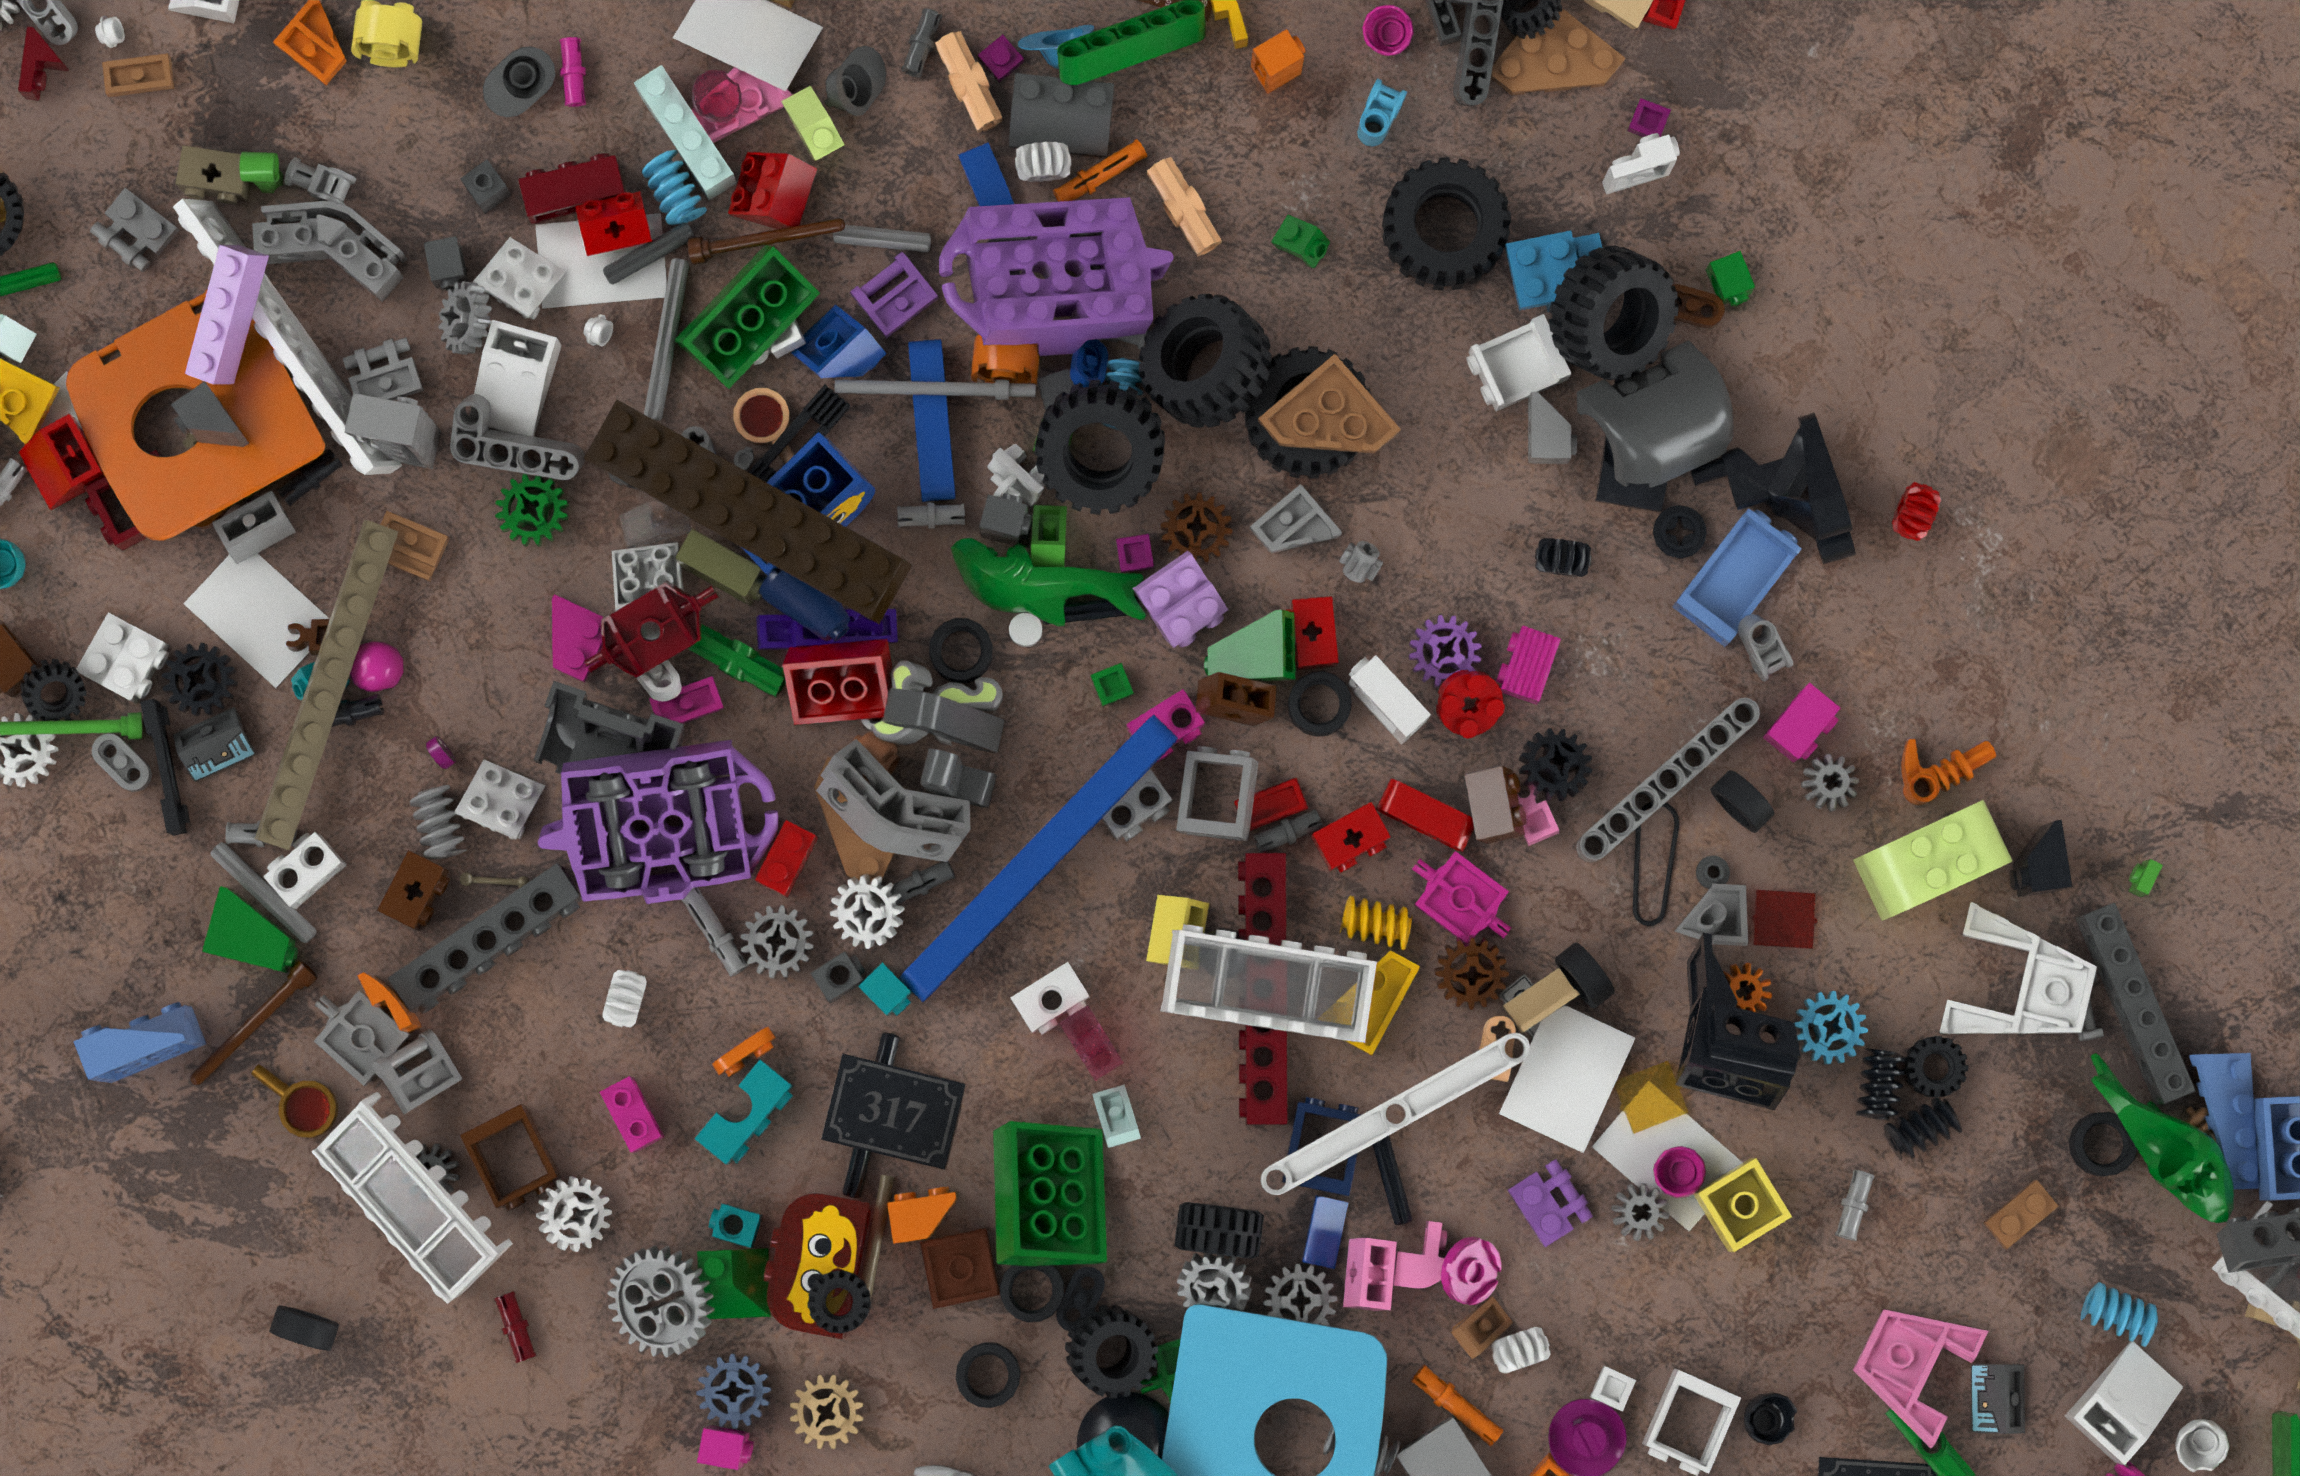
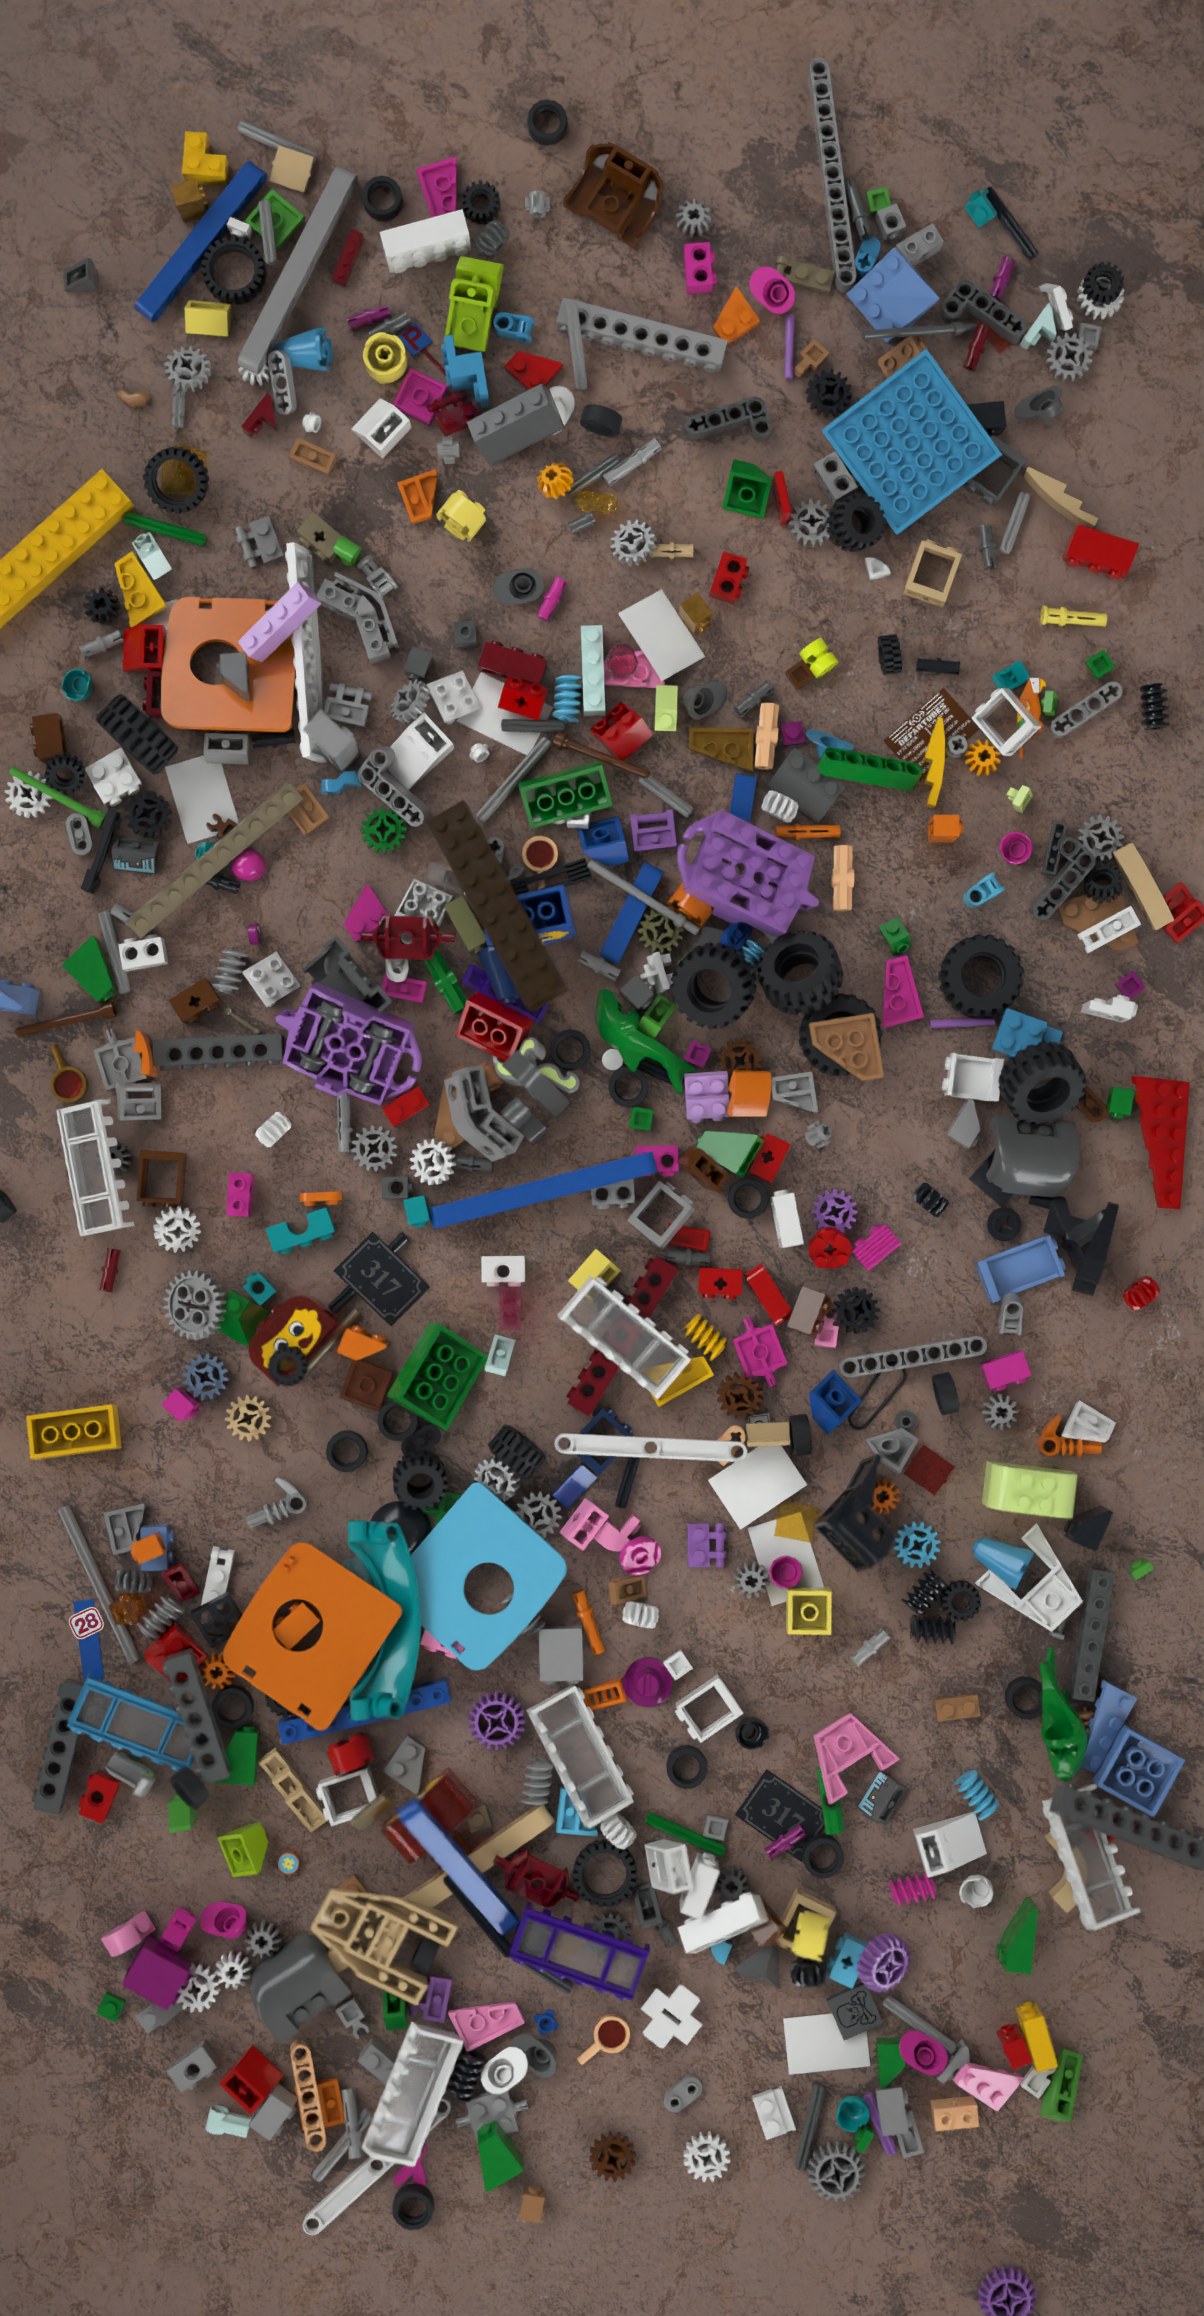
camera: 35 degrees right, 5 degrees up
none -> black tyre [96,694,178,775]
none -> dark azure piece [321,771,362,795]
none -> black tyre [608,1066,649,1107]
none -> olive gear [638,909,684,954]
none -> pearl gold wing [689,727,753,772]
none -> orange slope [726,1070,771,1117]
none -> blue slope [809,1370,863,1435]
none -> dark pink wing [882,956,924,1029]
none -> medium lavender bar [930,1017,995,1029]
none -> dark azure cone [972,1537,1034,1590]
none -> white wing [1061,1400,1116,1443]
none -> white plate [1077,906,1141,953]
none -> red wing [1131,1076,1190,1210]

